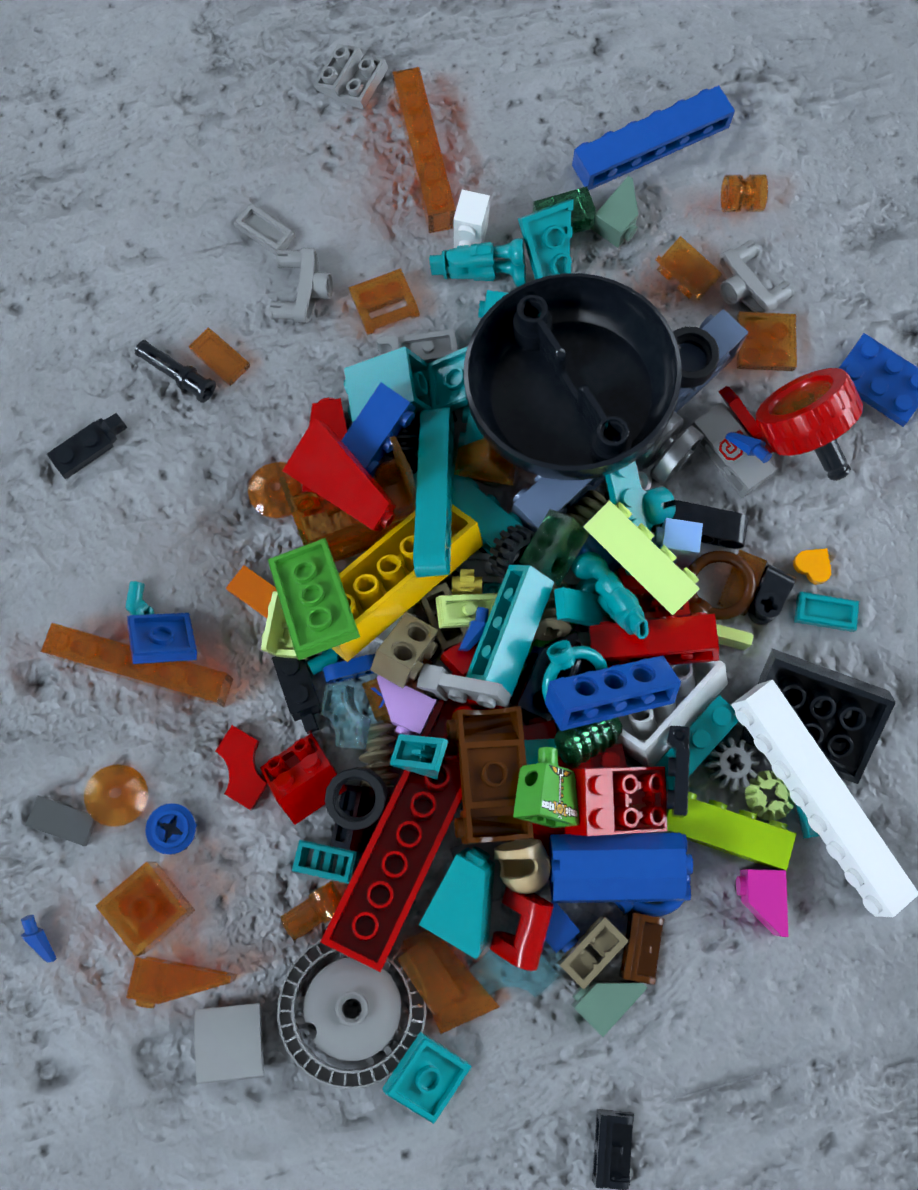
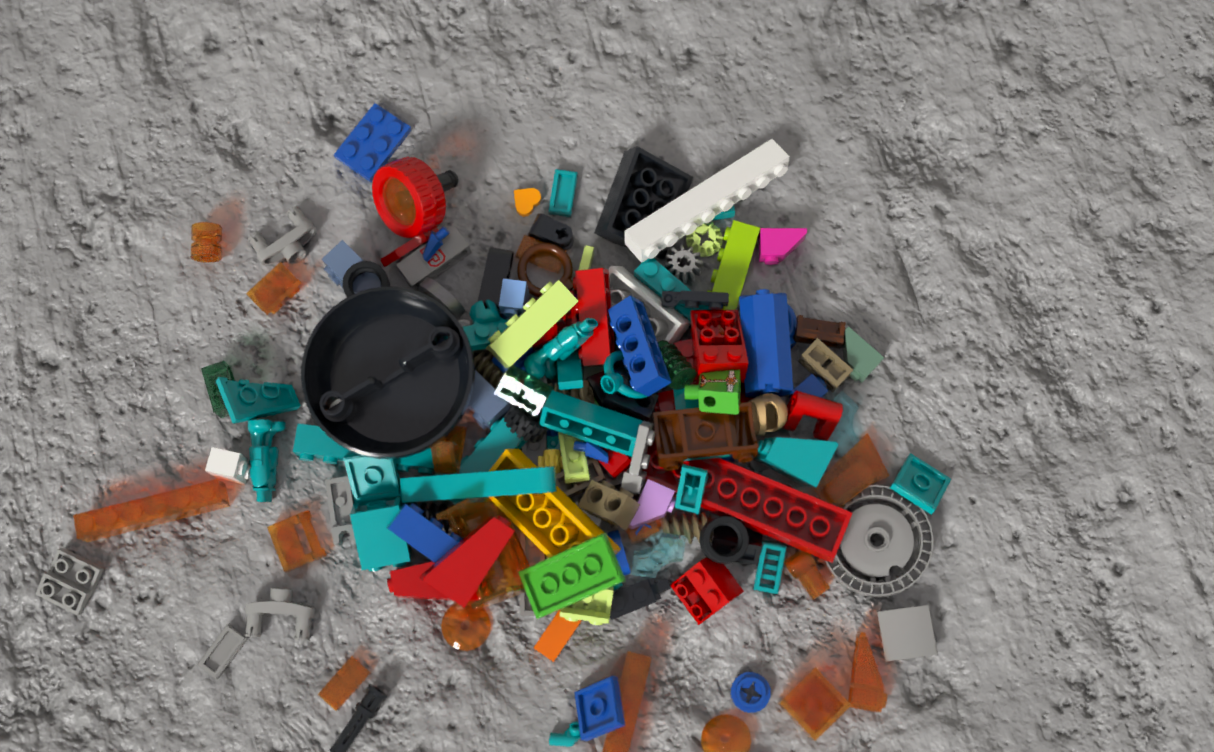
camera: 90 degrees left, 0 degrees up
red tile [215,725,268,811] -> none
blue brick [572,85,735,191] -> none
sand green slope [592,176,638,248] -> none
black hinge [592,1109,634,1190] -> none
clear orange plate [737,311,797,371] -> none

